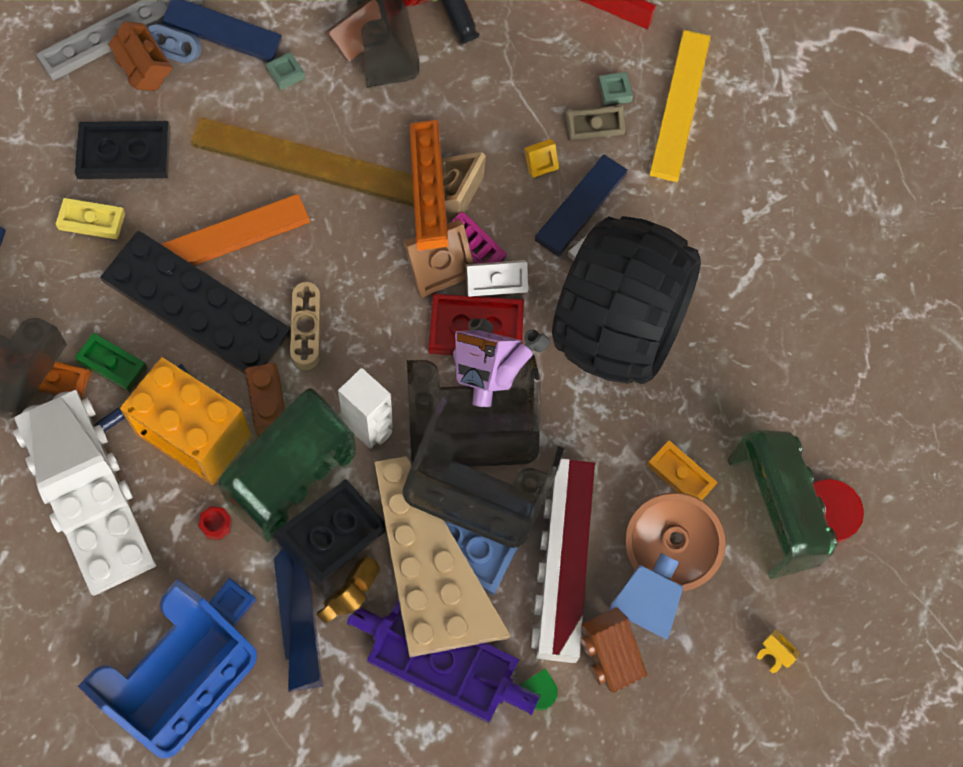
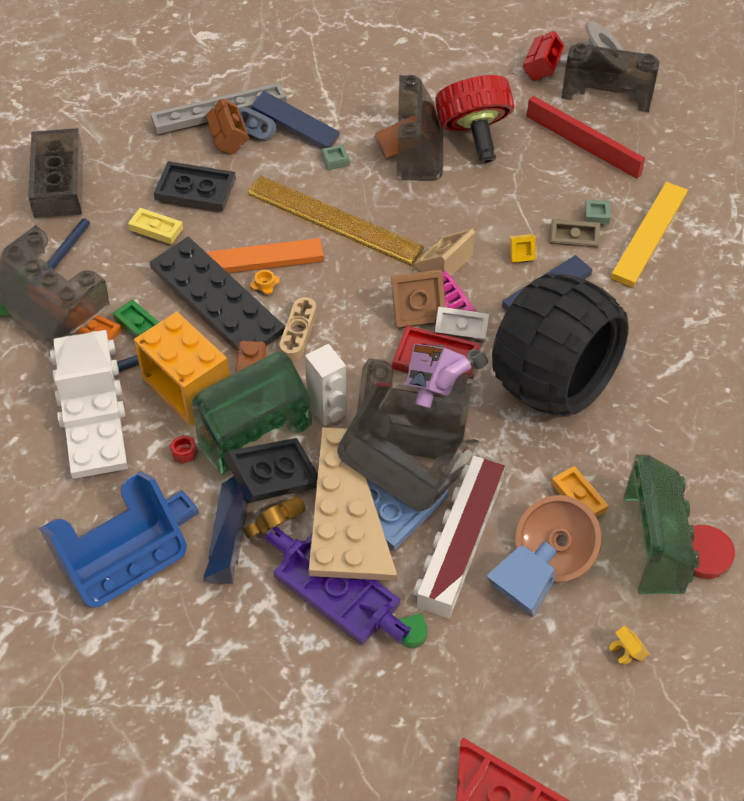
camera: 20 degrees right, 15 degrees down
orange tile [409,120,449,251] -> none
dark orange brick [580,607,647,692] -> none
none -> light orange plate [250,270,280,295]

